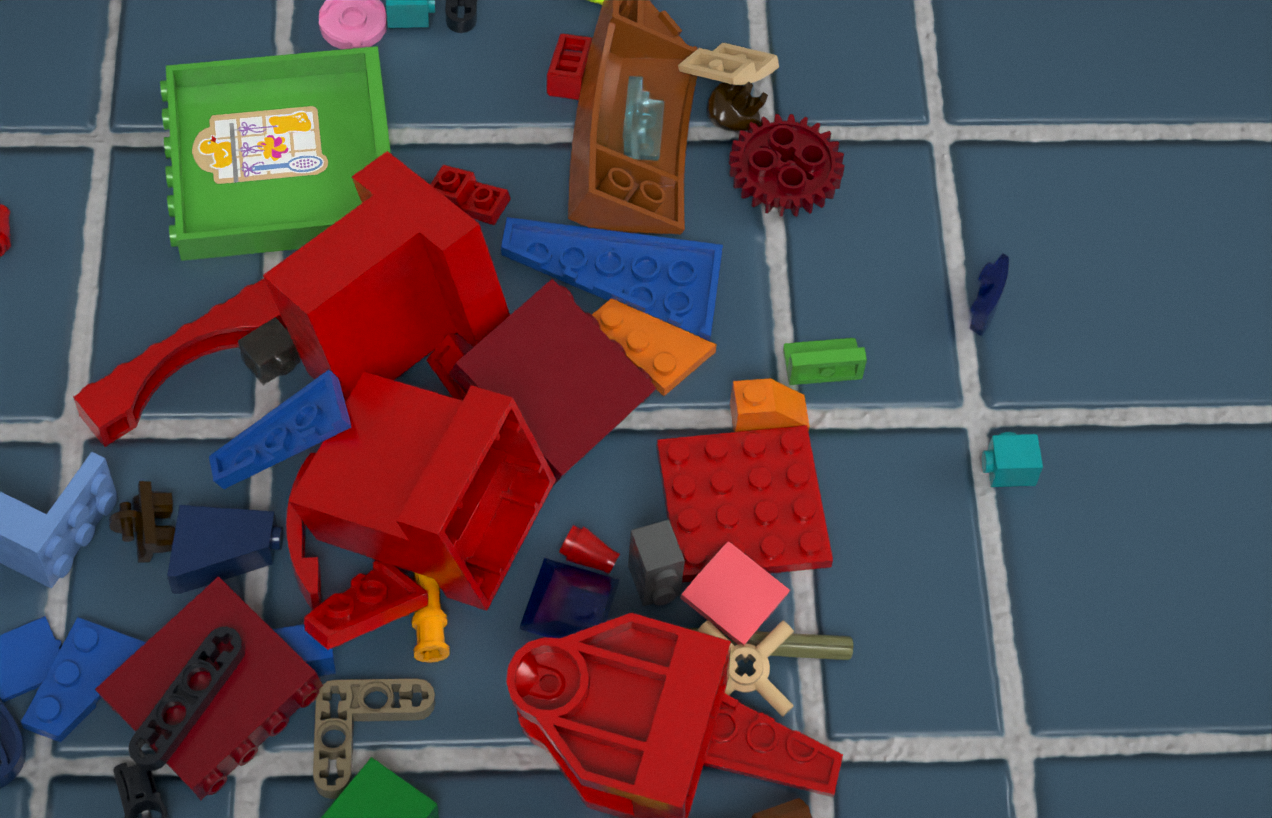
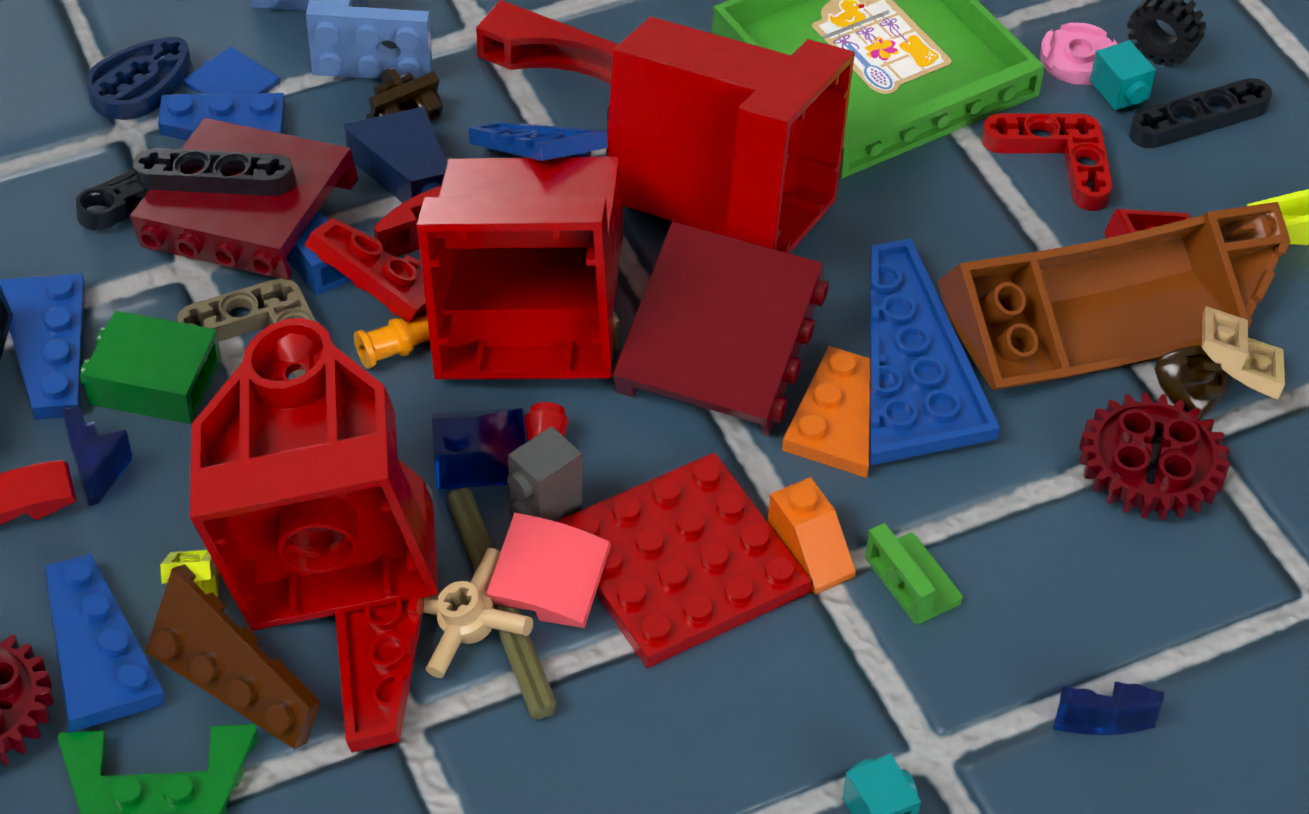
camera: 70 degrees right, 10 degrees down
red slope [430,165,511,225] -> none
clear light blue bracket [623,76,664,161] -> none
none -> red beam [981,113,1112,211]

